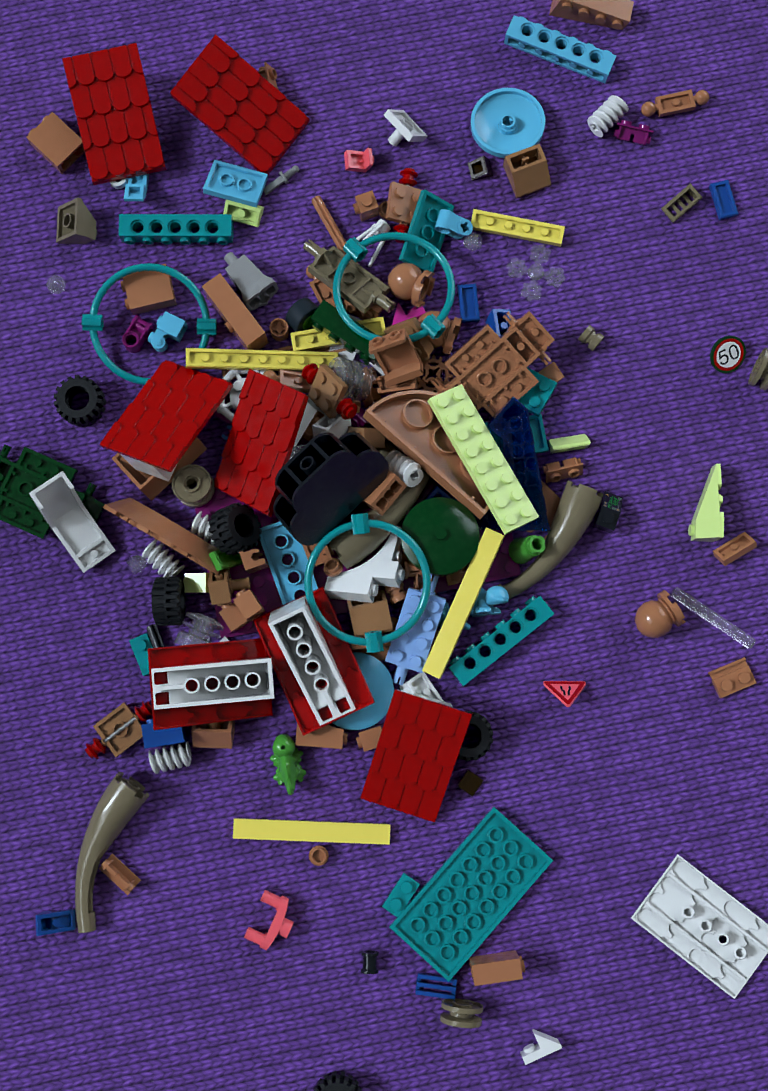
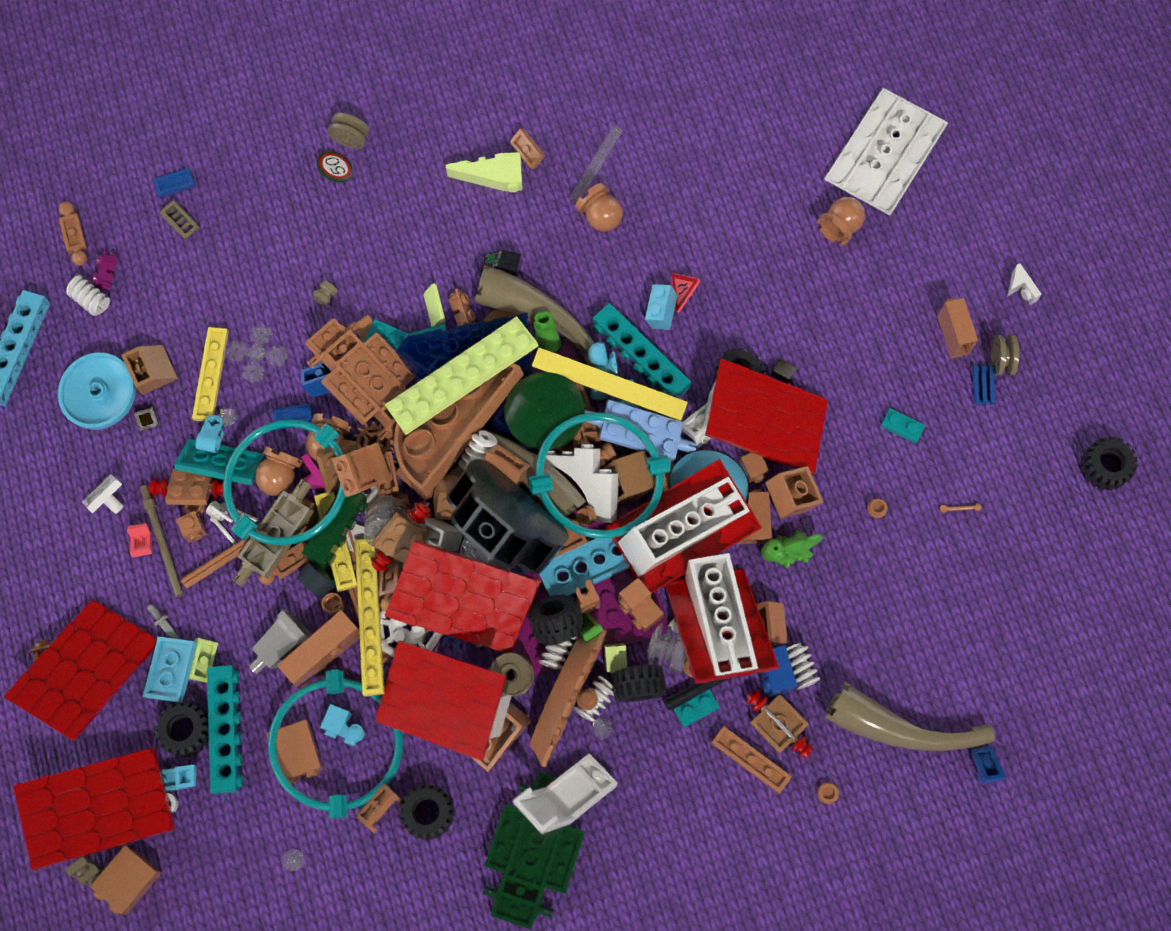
camera: 95 degrees left, 10 degrees down
dark tan slope [56,197,97,244] -> none
nougat hinge [99,853,141,895] -> none
magenta piece [122,315,155,353] -> none
medium nougat brick [208,568,251,606] -> none
light yellow tile [233,818,390,845] -> none
coral connector [244,890,294,951] -> none
black bush [361,950,379,974] -> none
teal plate [389,806,553,982] -> none
nougat plate [708,657,756,698] -> none
none -> dark tan slope [65,856,104,886]
none -> dark tan bar [140,485,183,597]
none -> black tyre [154,702,209,757]
none -> nougat hinge [356,784,403,833]
none -> nougat plate [577,689,598,711]
none -> medium azure brick [645,284,678,330]
none -> nougat plate [711,726,792,794]
none -> nougat brick [765,466,824,519]
none -> nougat tile [817,197,865,246]
none -> nougat tile [817,783,839,804]
none -> nougat hinge [939,503,982,514]

